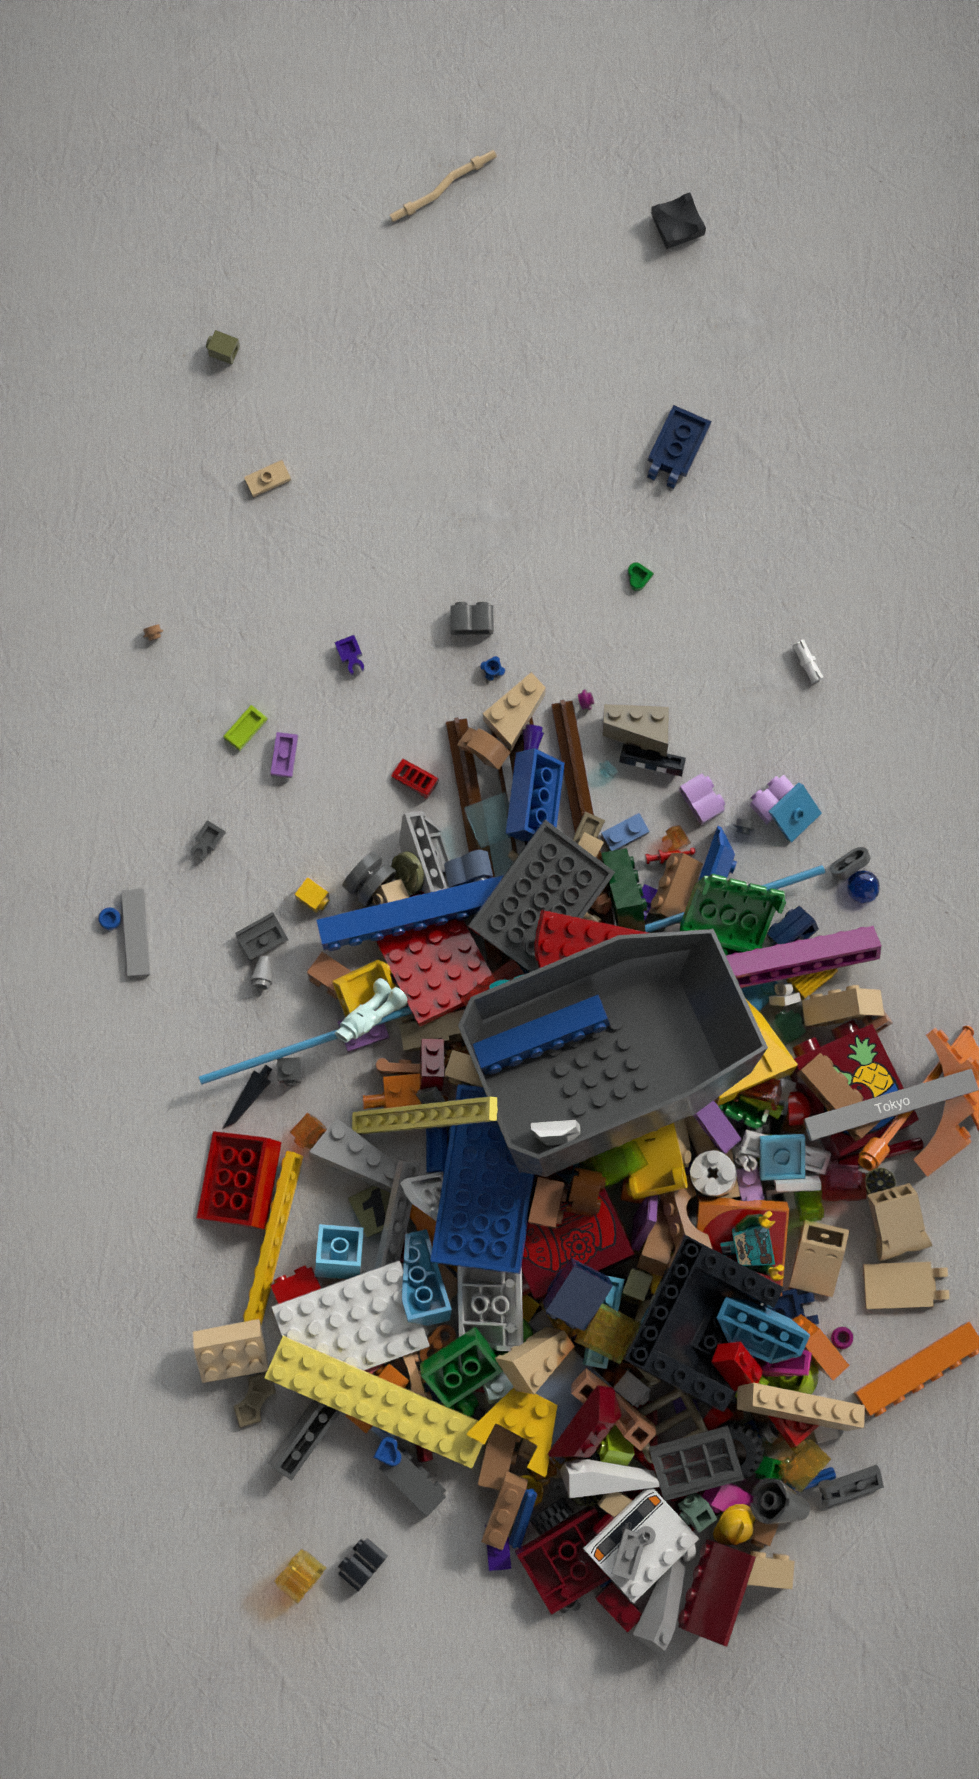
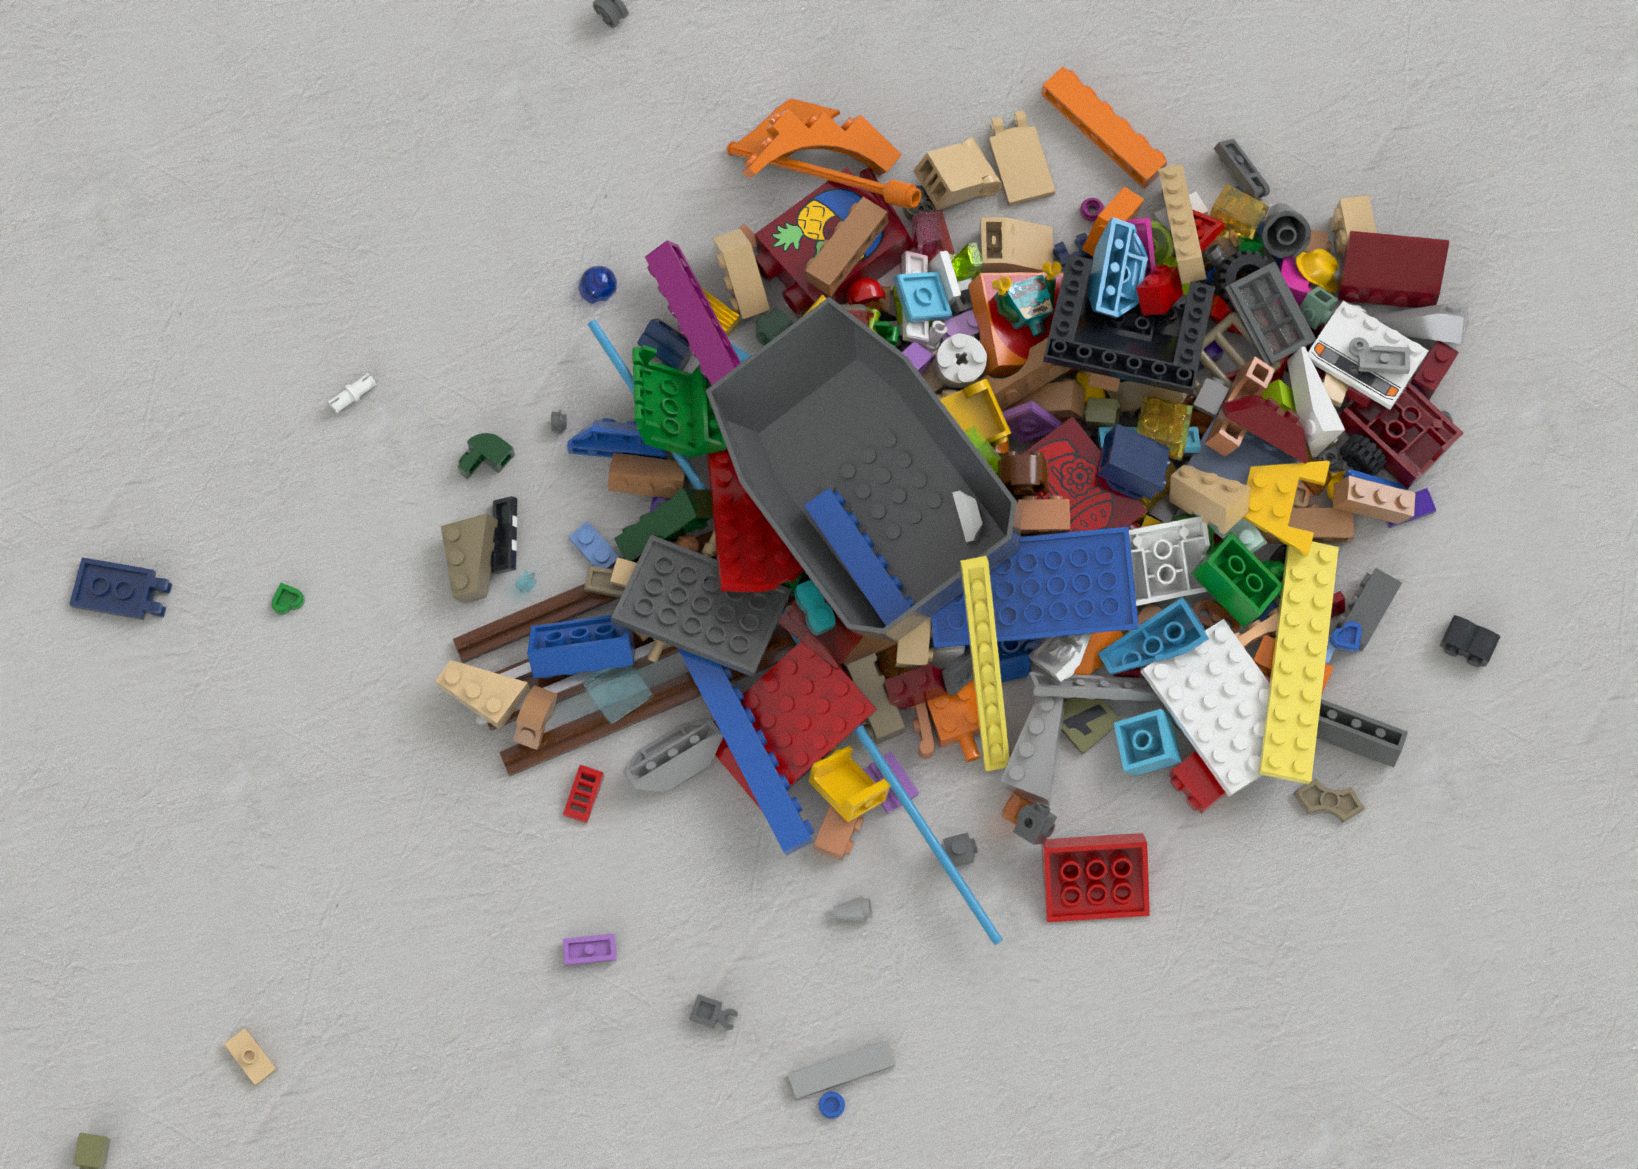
camera: 105 degrees left, 5 degrees down
medium nougat plate [143,624,164,641] -> none
tan brick [193,1319,269,1383] -> none
lime tile [223,705,268,751] -> none
black bar [223,1064,273,1128] -> none
dark grey plate [235,912,289,961] -> none
yellow plate [243,1151,304,1326] -> none
clear yellow brick [274,1549,327,1604] -> none
yellow brick [294,877,330,913] -> none
dark purple plate [334,635,365,675] -> none
light aqua piece [335,978,408,1043] -> none
dark grey wheel [342,851,397,907] -> none
tan brick [372,879,409,905] -> none
olive tile [391,851,424,895] -> none
sand blue brick [444,850,493,888] -> none
dark grey brick [450,602,494,635] -> none
blue plate [480,656,505,681] -> none
dark purple cone [523,724,544,751] -> none
magenta plate [578,689,595,710] -> none
red piece [645,848,695,865] -> none
clear orange tile [662,825,691,851] -> none
lavender brick [679,773,725,825] -> none
lavender brick [750,775,794,825] -> none
dark azure plate [768,783,822,843] -> none
white tile [769,983,801,1006] -> none
light grey tile [803,1069,979,1141] -> none
dark grey plate [830,847,871,880] -> none
none -> dark green brick [458,433,515,479]
none -> dark grey brick [1013,802,1057,845]

